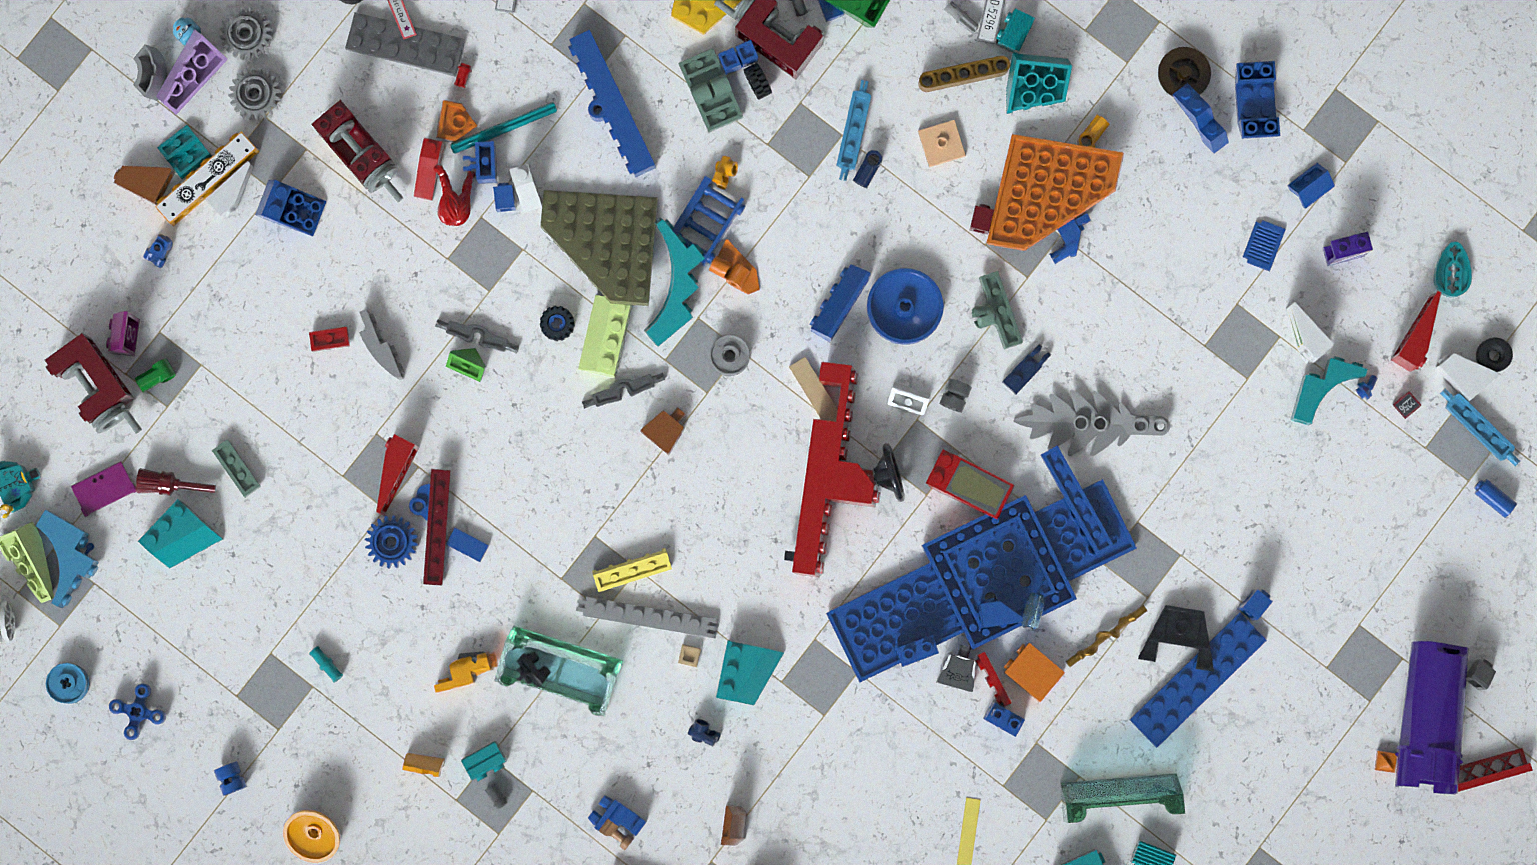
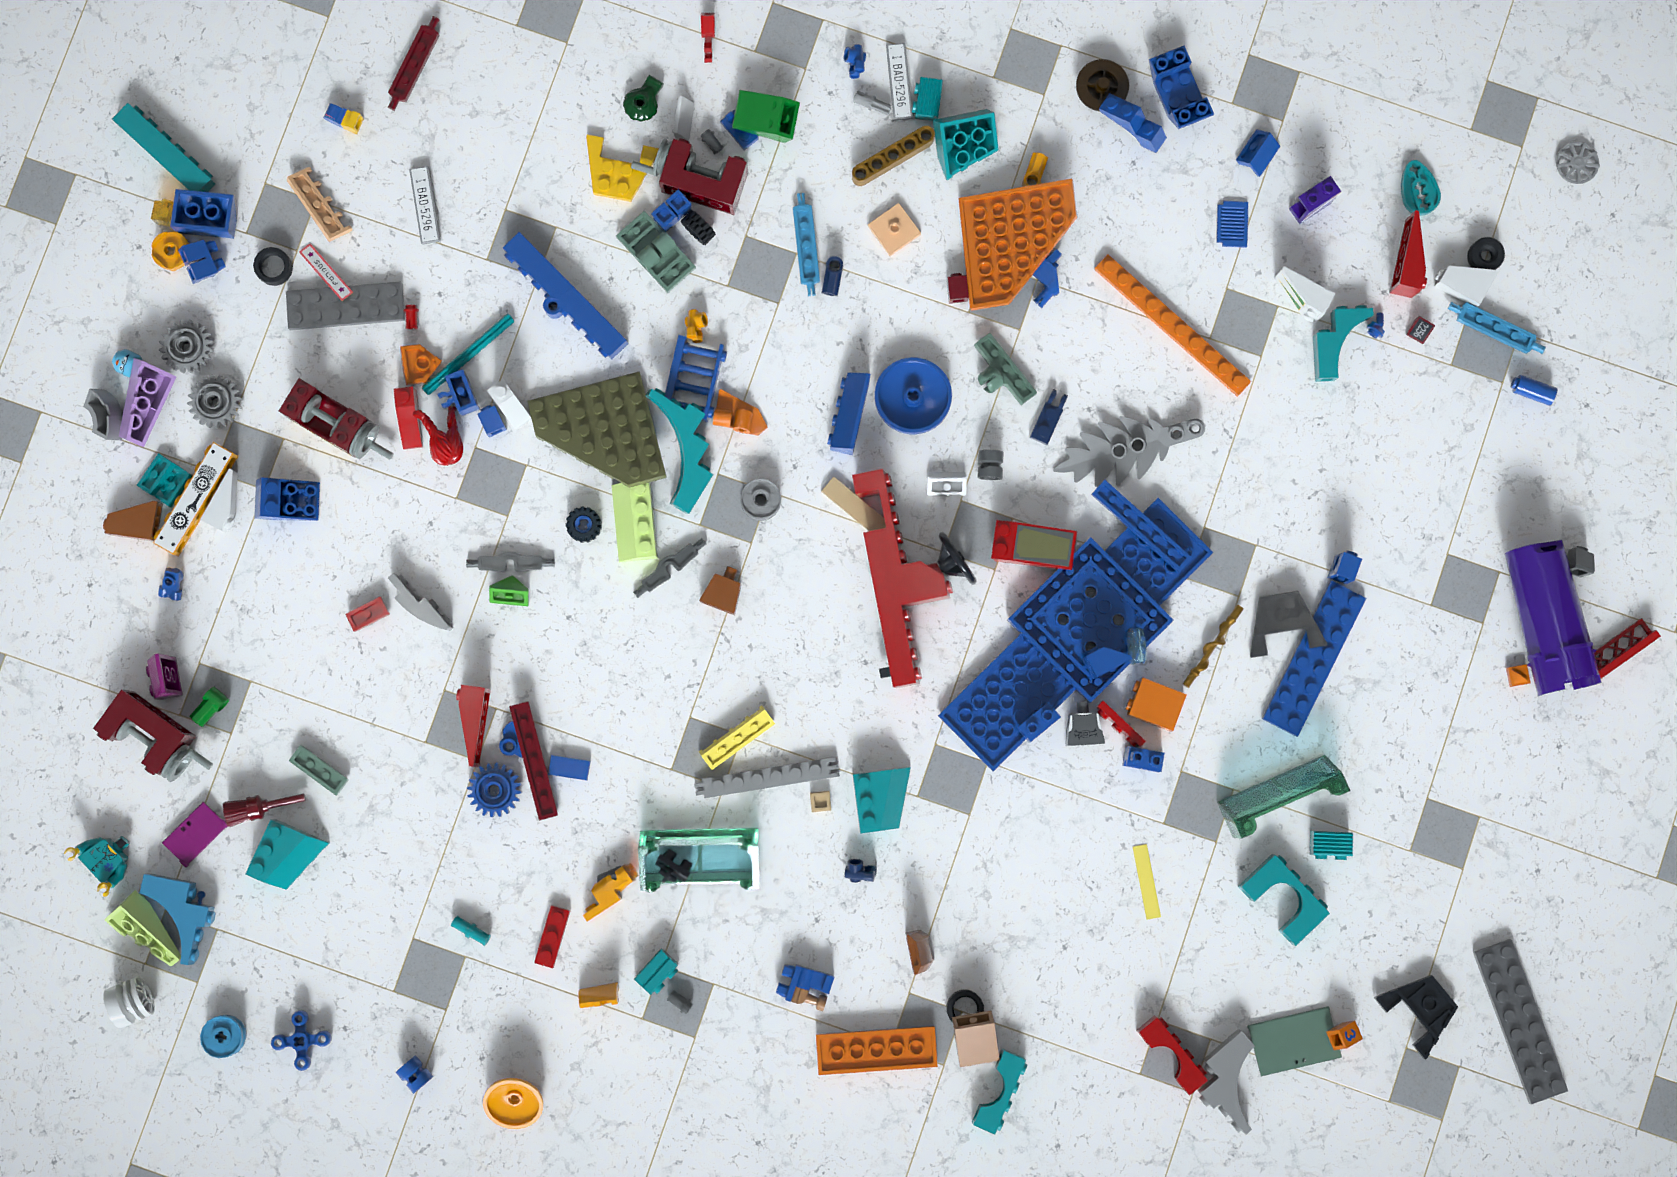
camera: 25 degrees left, 0 degrees up
none -> red plate [534,905,571,969]
none -> orange plate [1094,254,1252,397]

